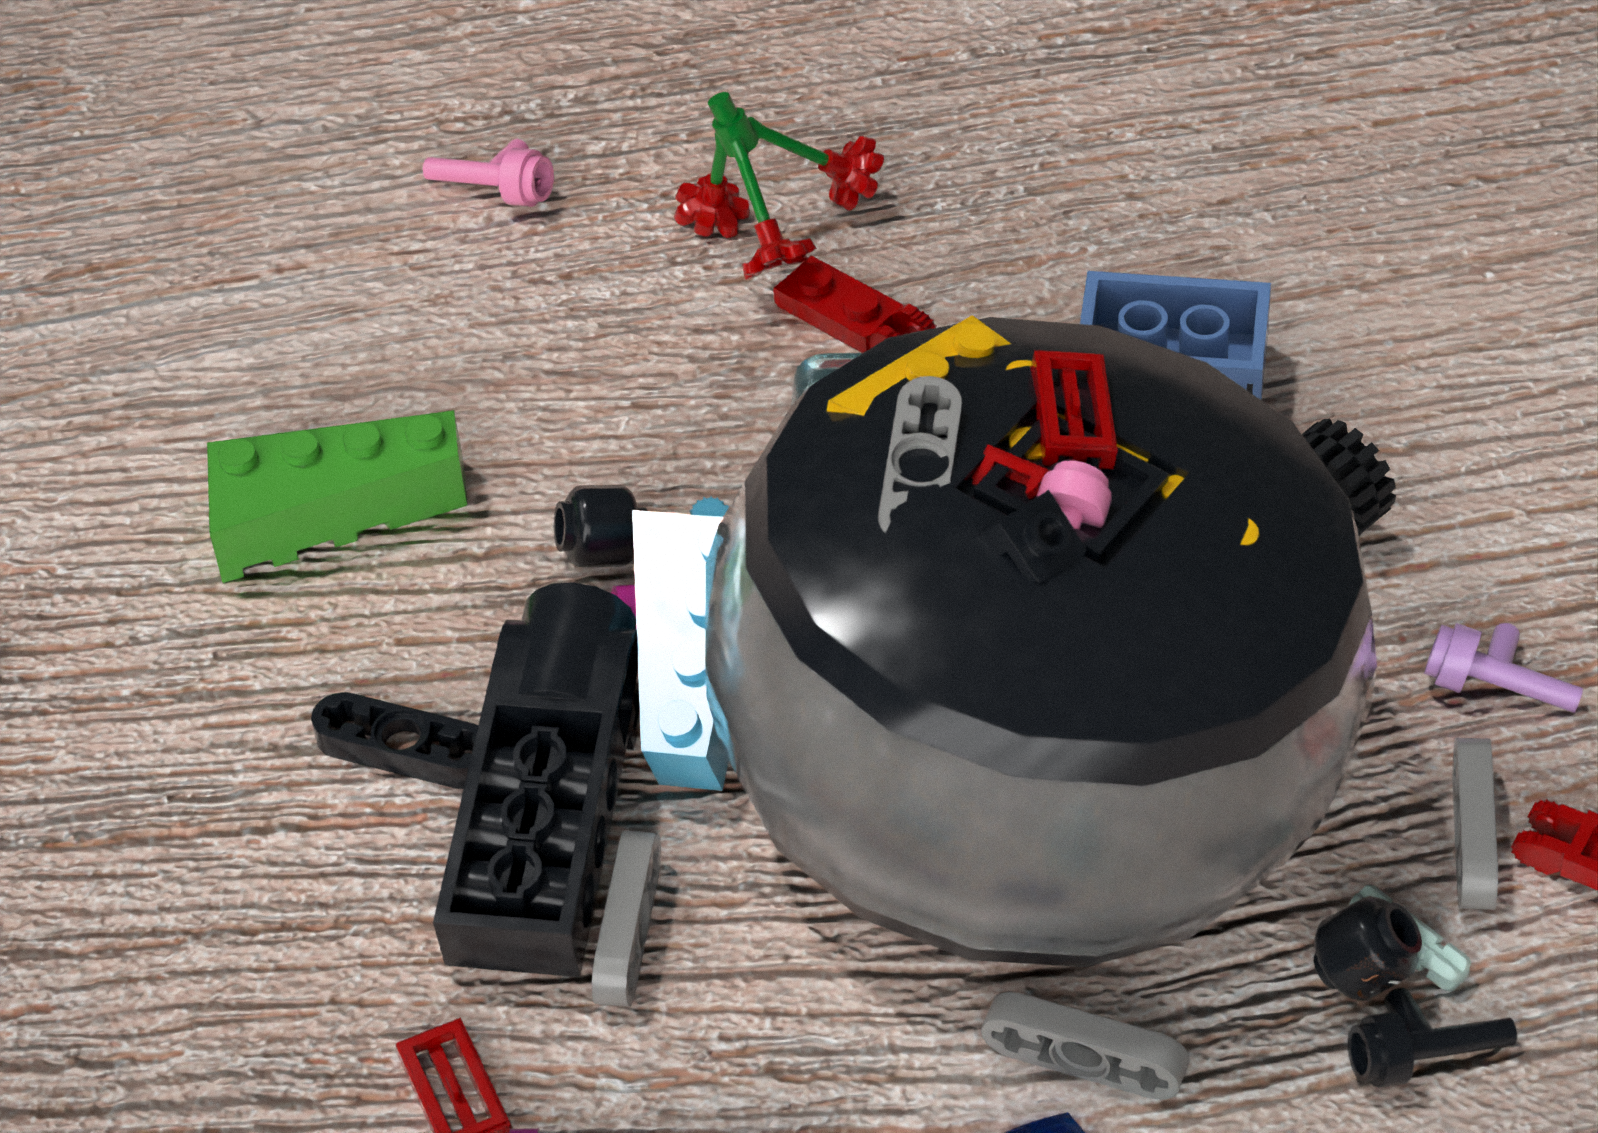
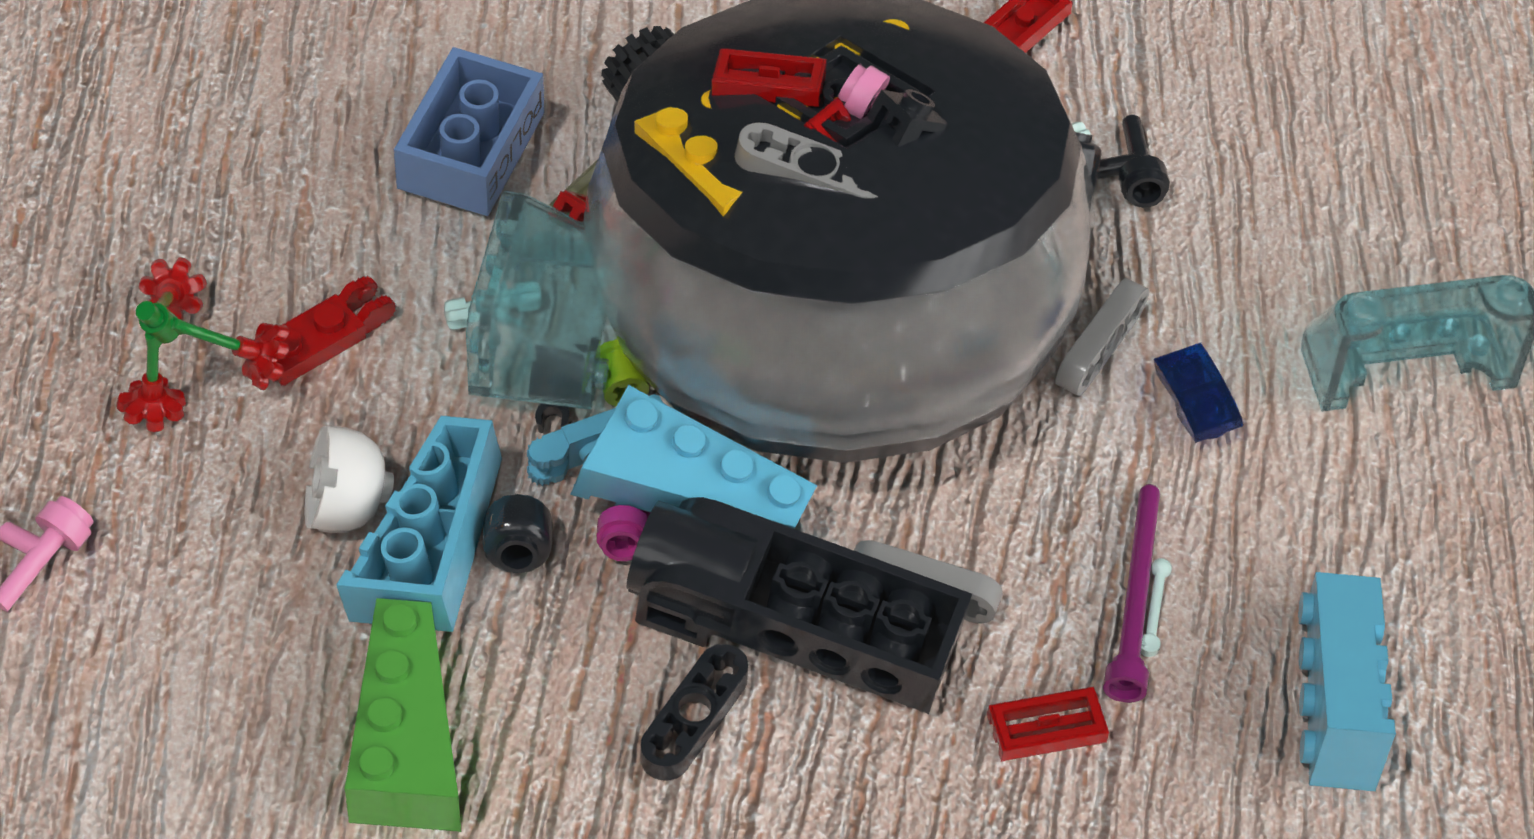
camera: 85 degrees left, 5 degrees up
none -> white cylinder [304,426,394,533]
none -> medium azure wedge [336,416,502,632]

